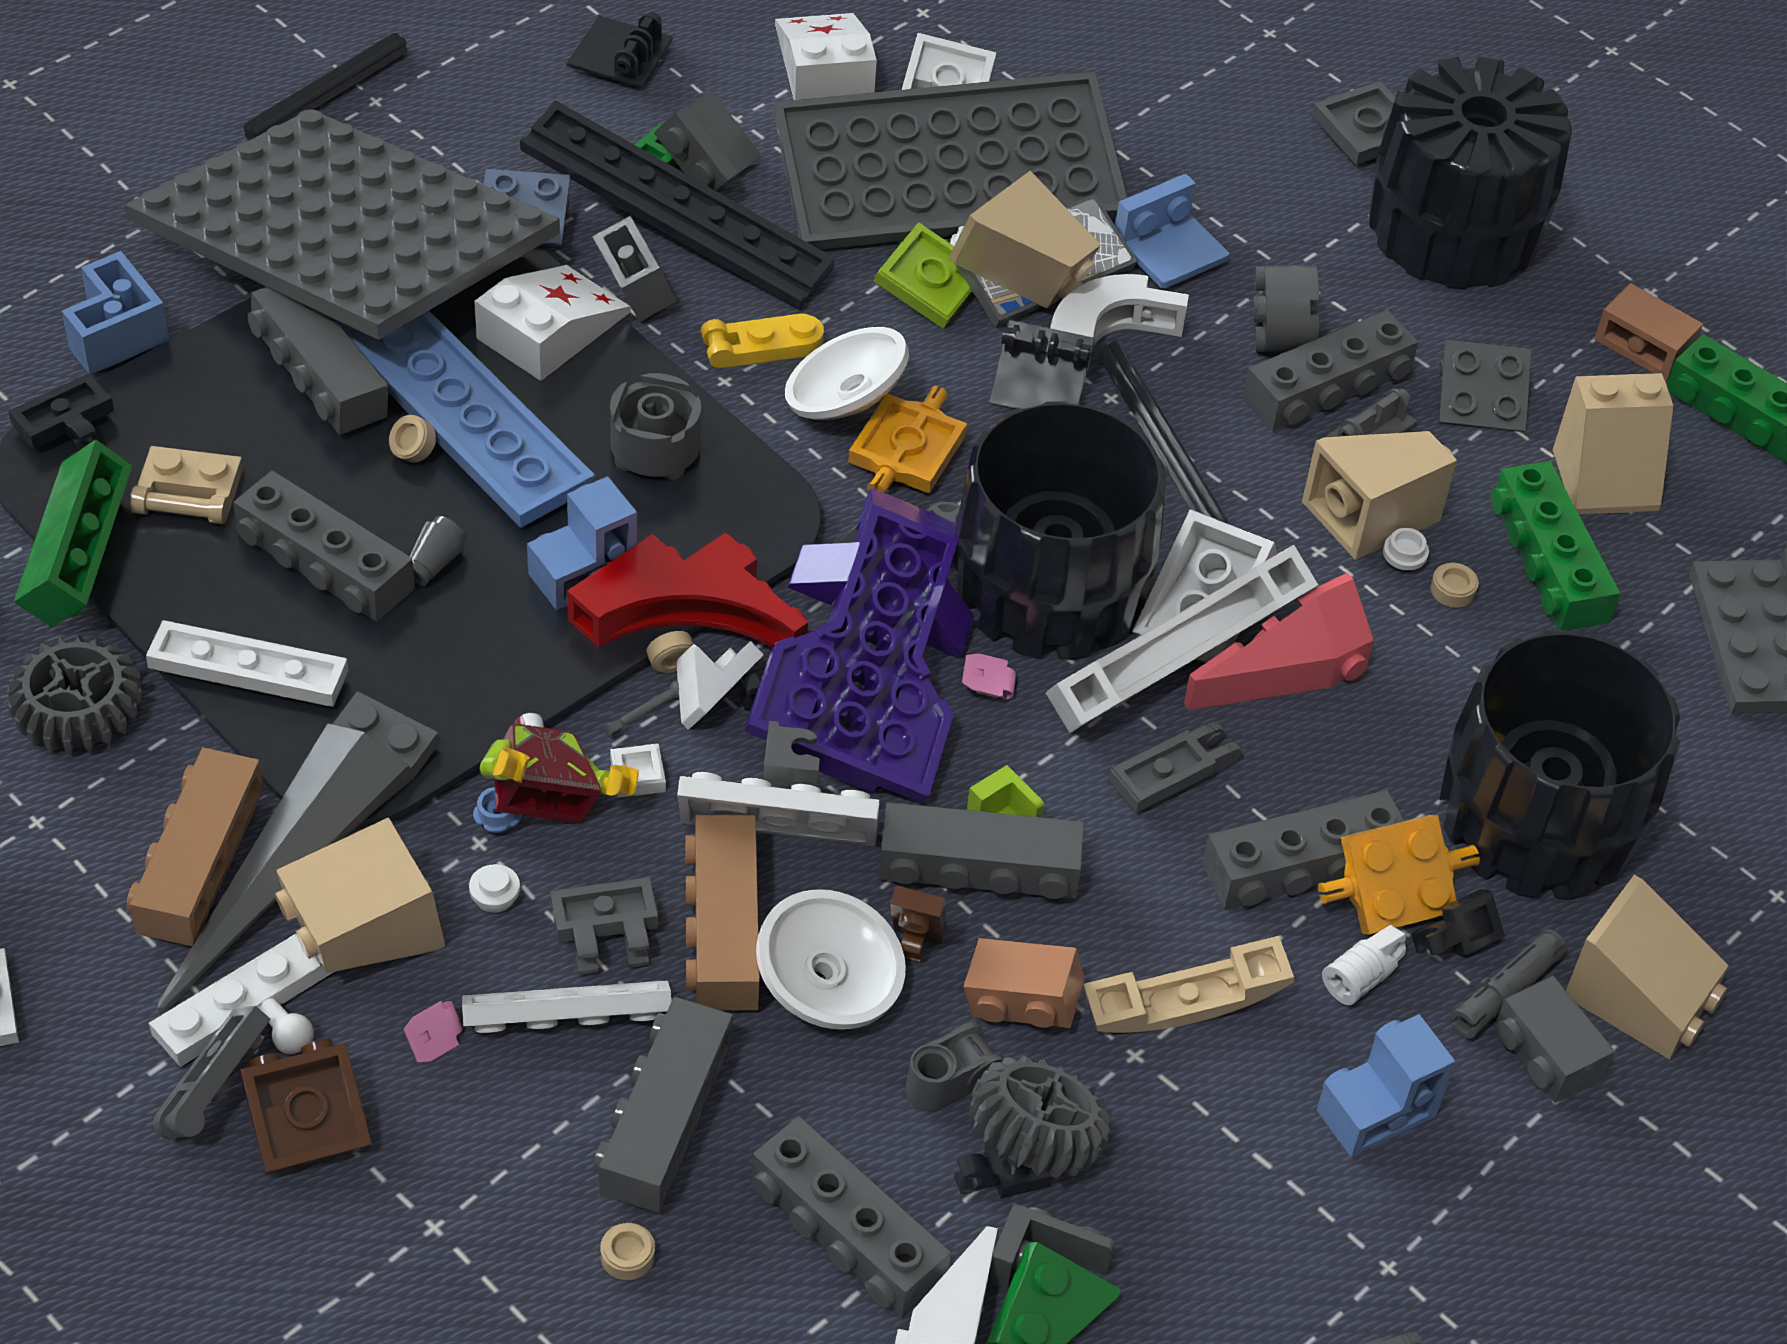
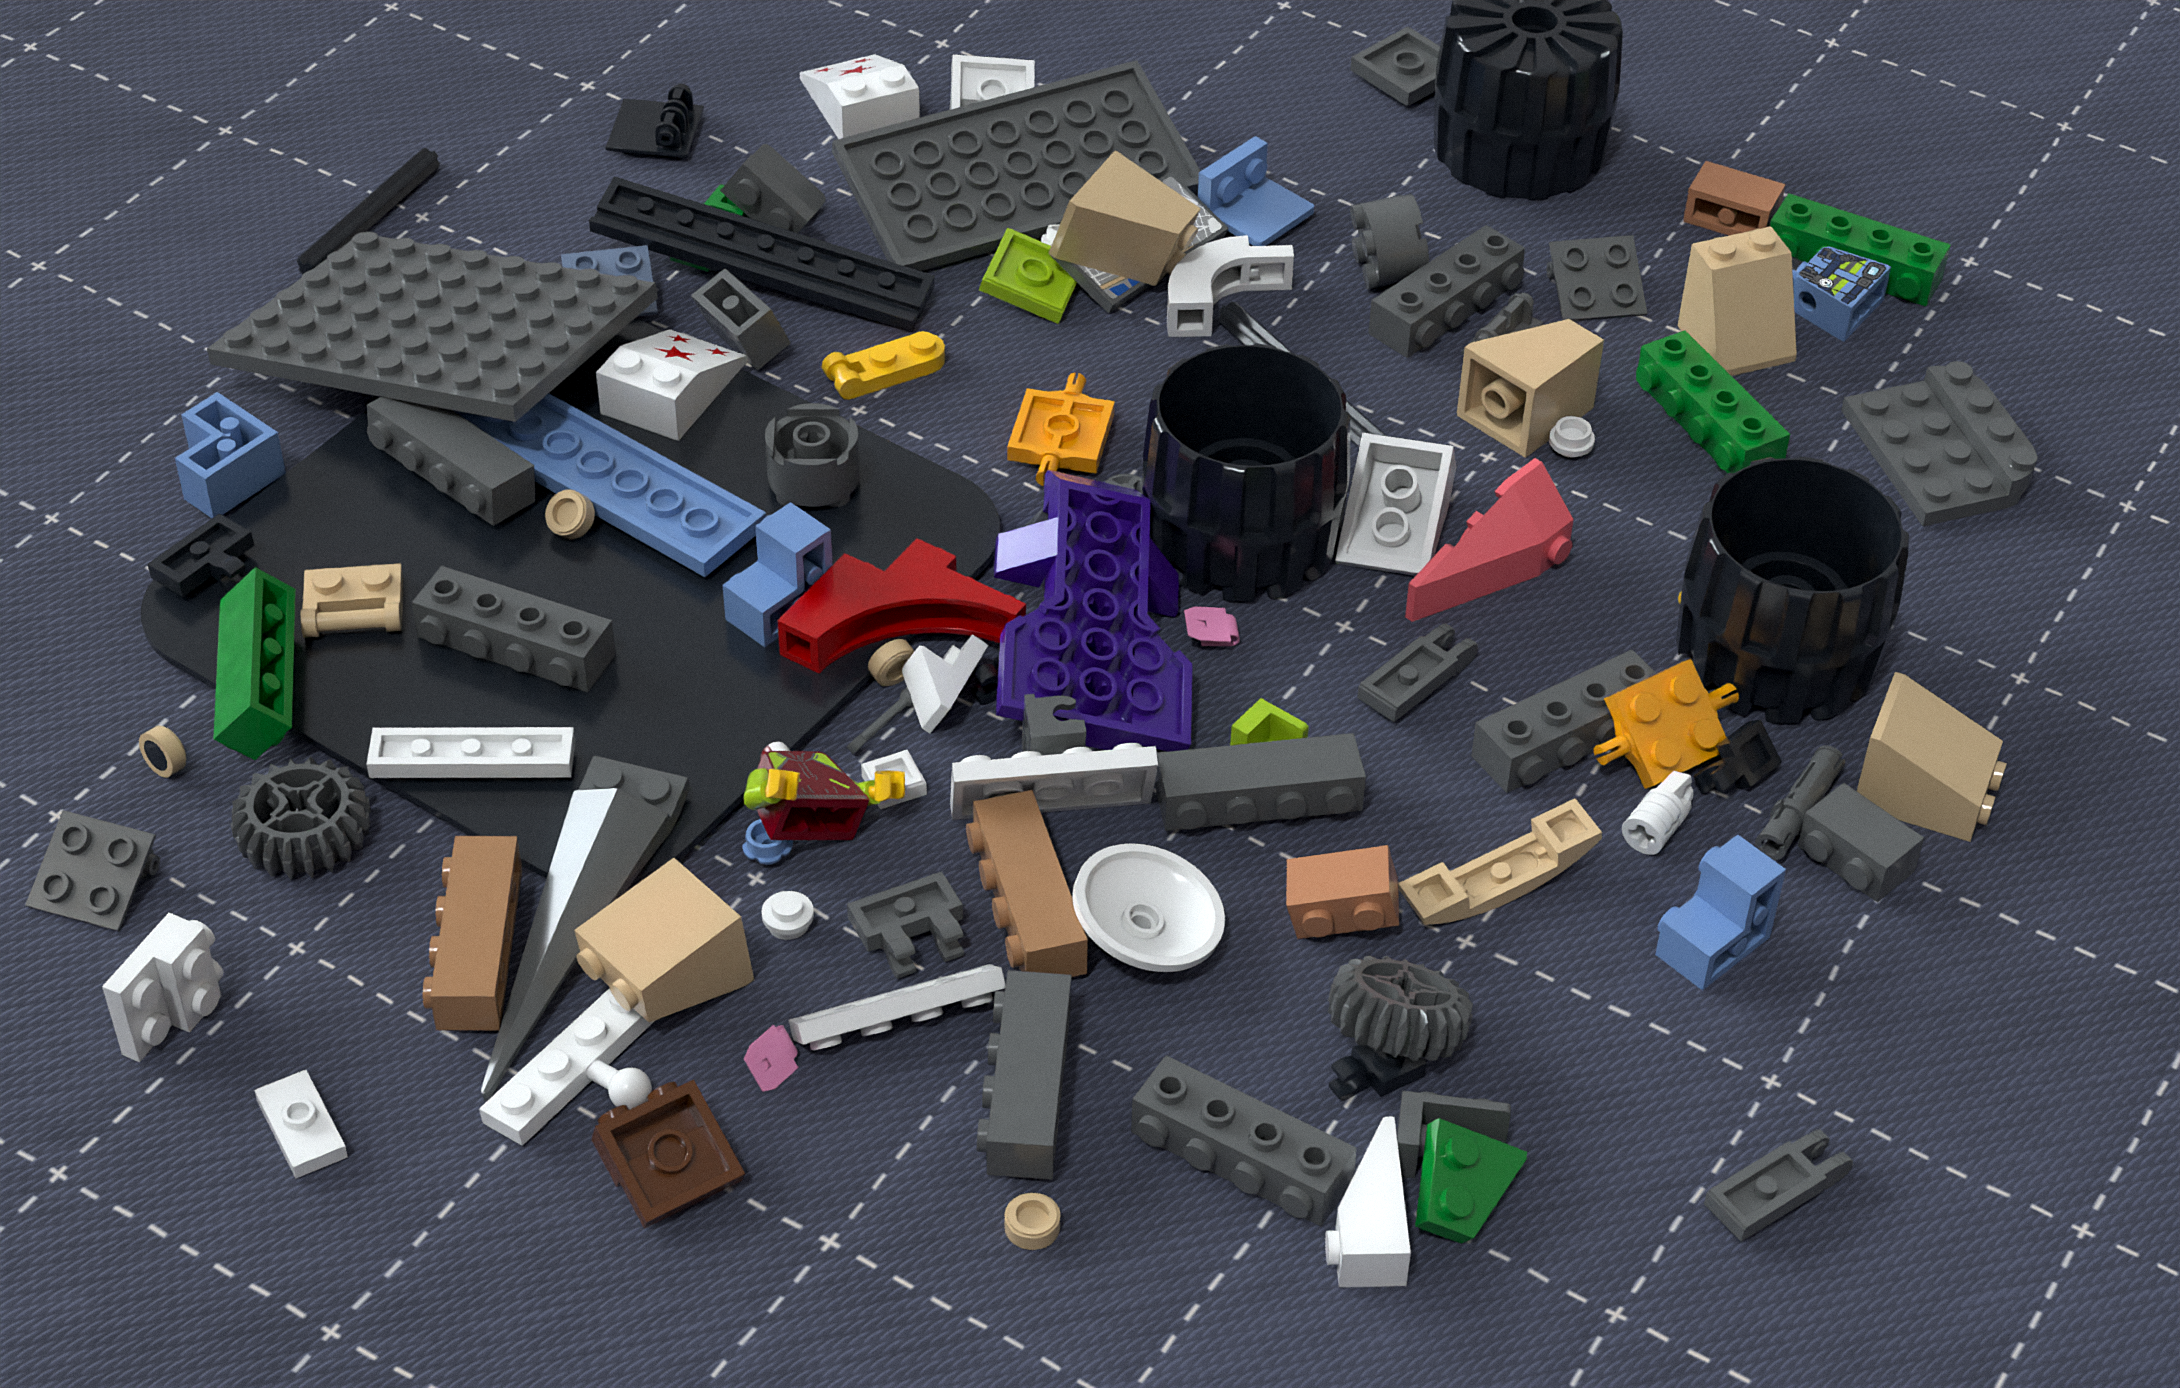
camera: 10 degrees left, 5 degrees down
dark grey plate [153,1006,270,1139] -> none
dark grey cone [410,516,466,586] -> none
white dish [785,327,909,420] -> none
reddish brown plate [890,885,947,963] -> none
dark grey piece [905,1022,1004,1112] -> none
black hinge [989,320,1095,409] -> none
white arch [1046,545,1318,733] -> none
tan tile [1430,563,1479,608] -> none
none -> medium blue torso [1792,247,1891,341]

